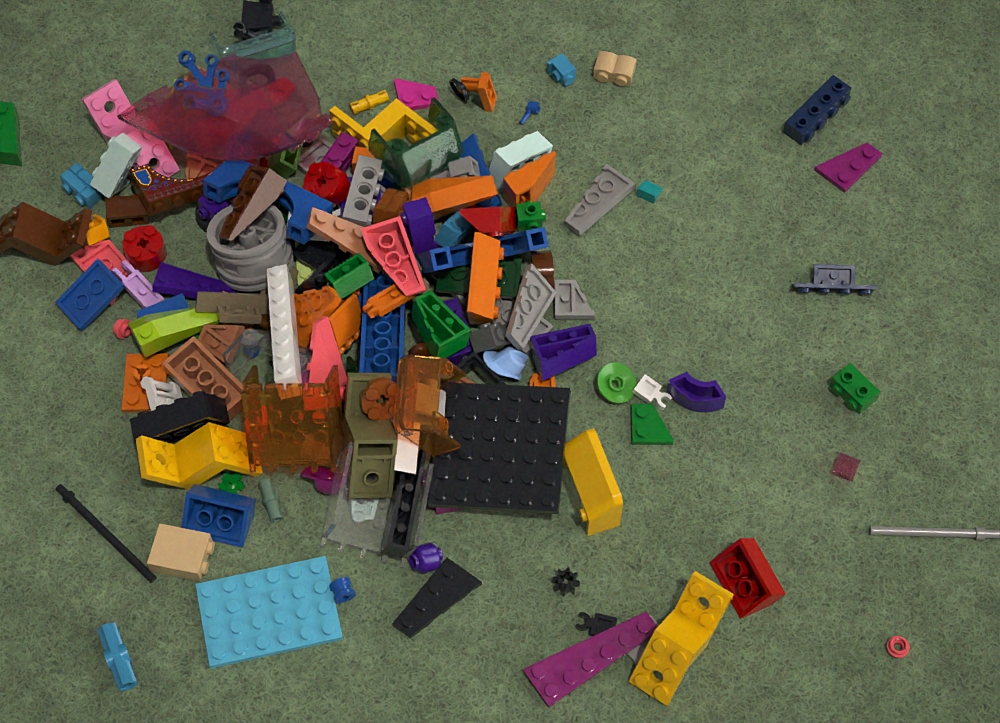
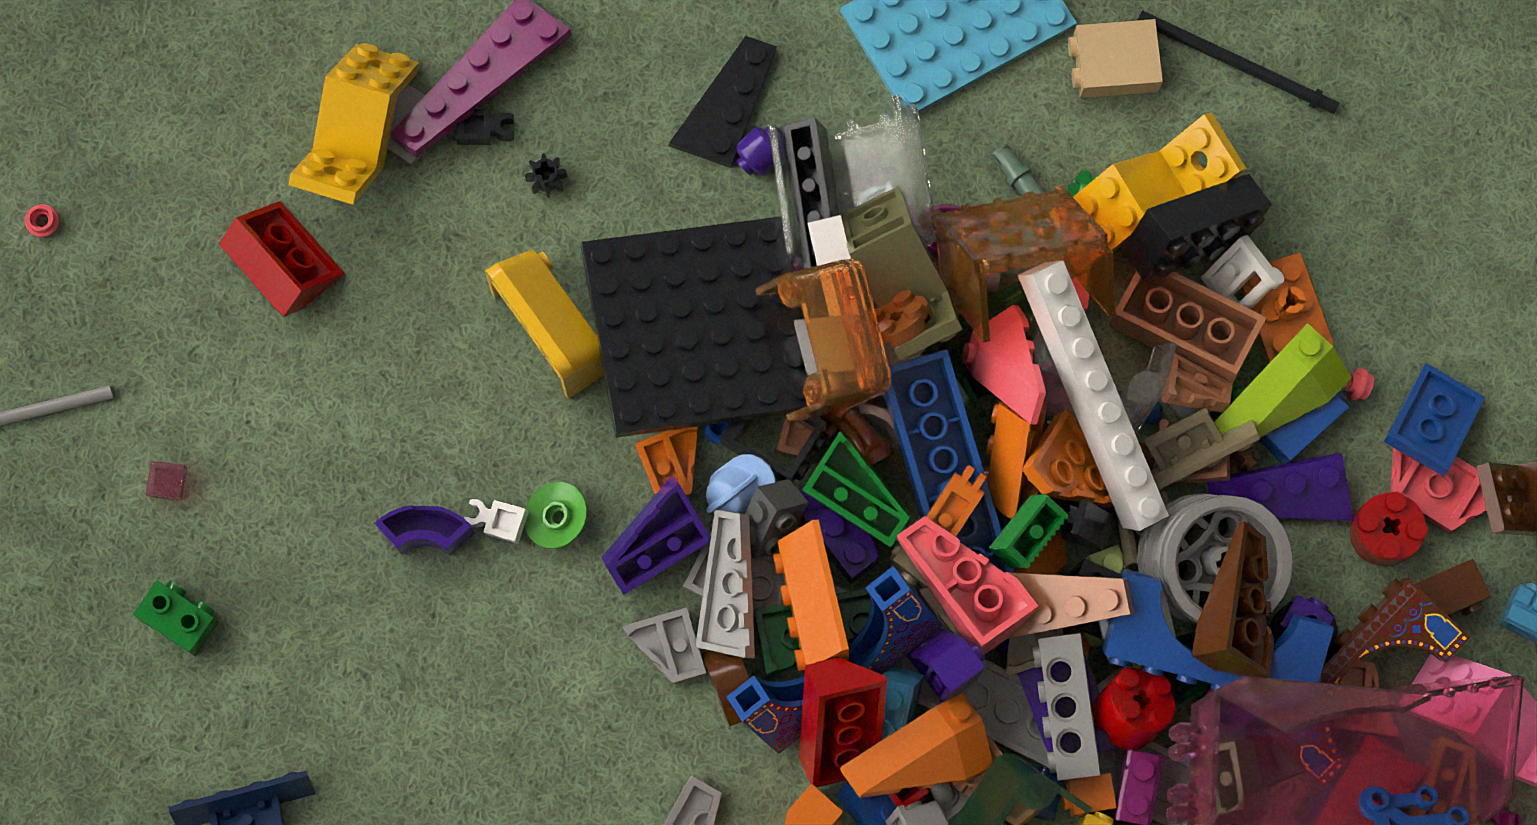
camera: 160 degrees right, 15 degrees up
light orange brick [84,214,110,246] -> none
light aqua wedge [90,133,142,198] -> none
lavender hinge [111,260,165,308] -> none
blue slope [181,484,256,548] -> none
blue wheel [329,577,356,604] -> none
dark orange brick [373,188,411,224] -> none
green brick [516,201,546,231] -> none
green wing [631,404,673,445] -> none

